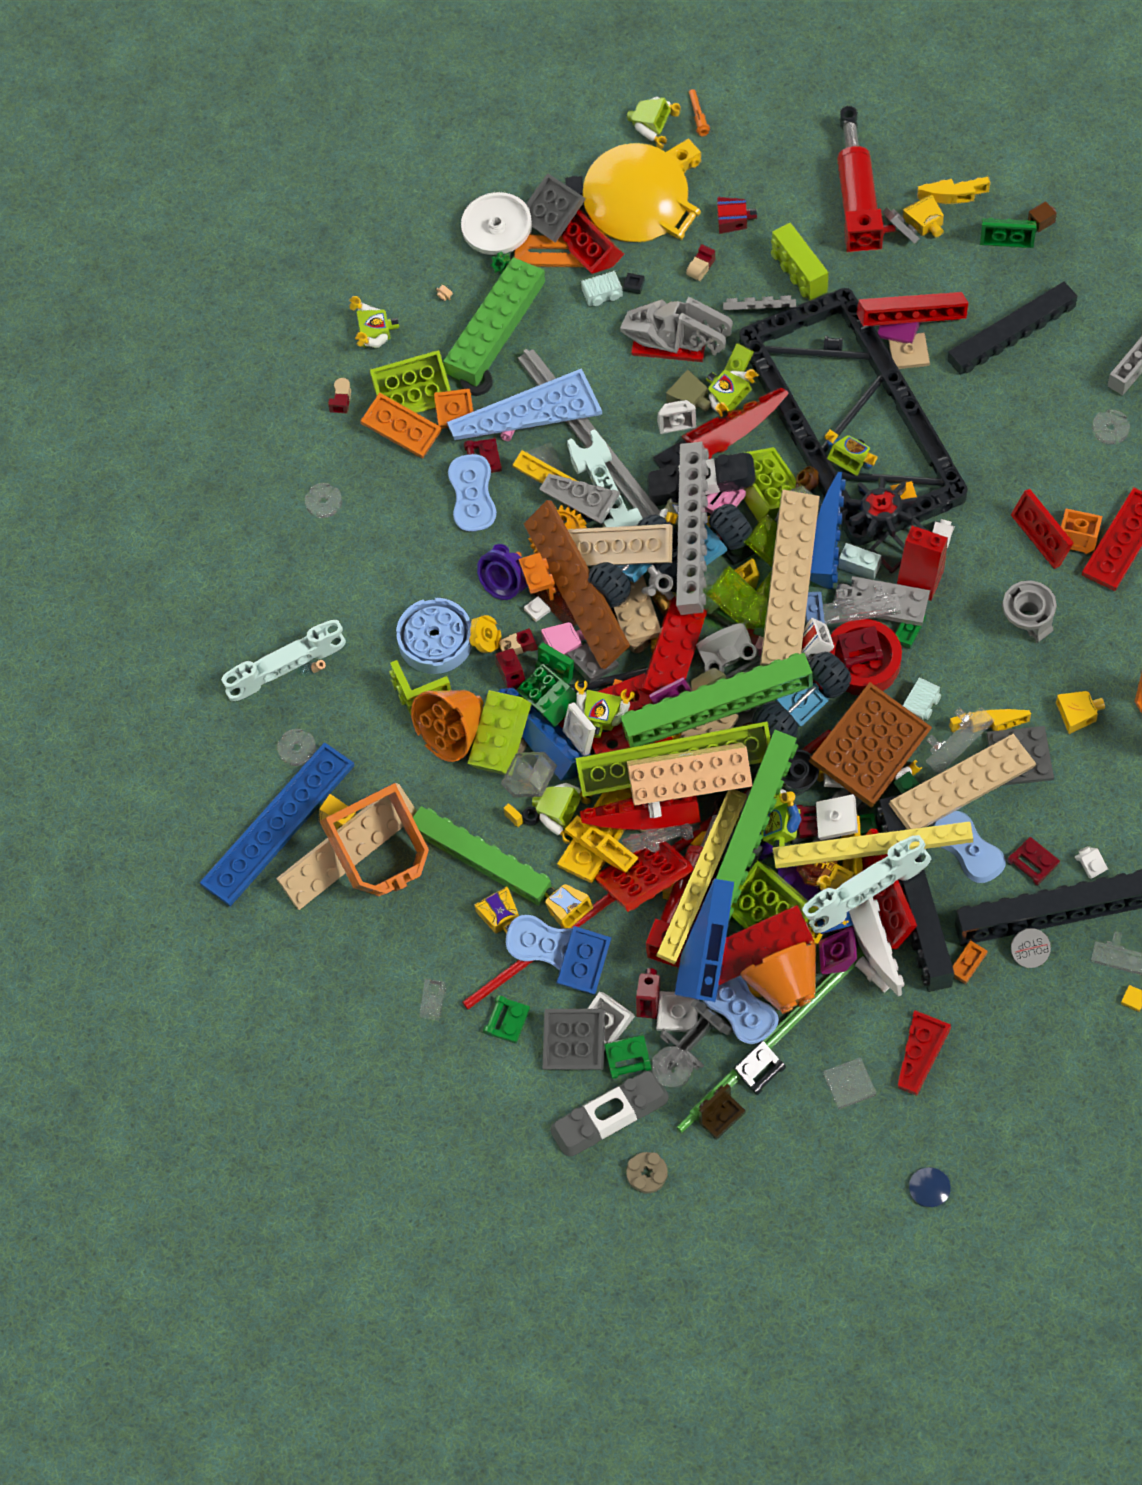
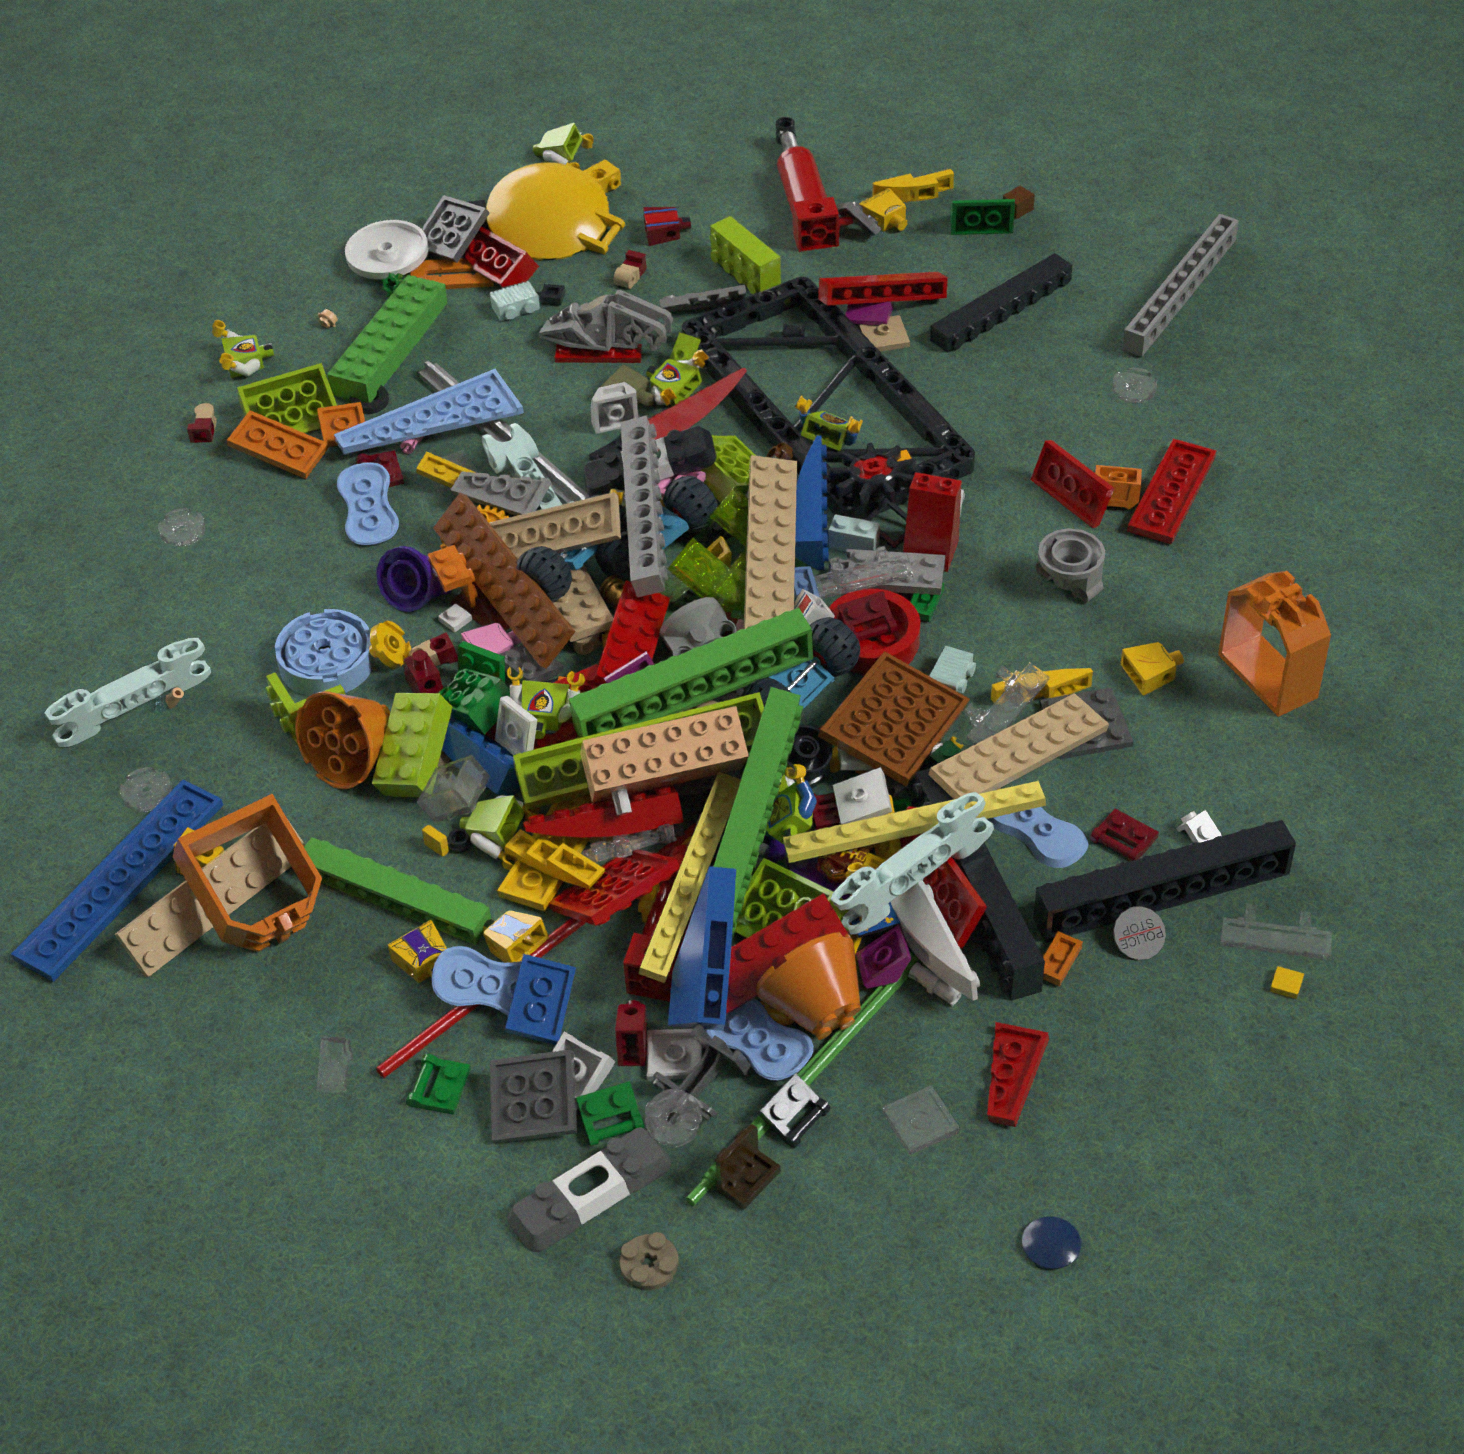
camera: 10 degrees left, 15 degrees down
light grey pin [642,565,674,600] -> none
orange pin [689,89,710,136] -> none

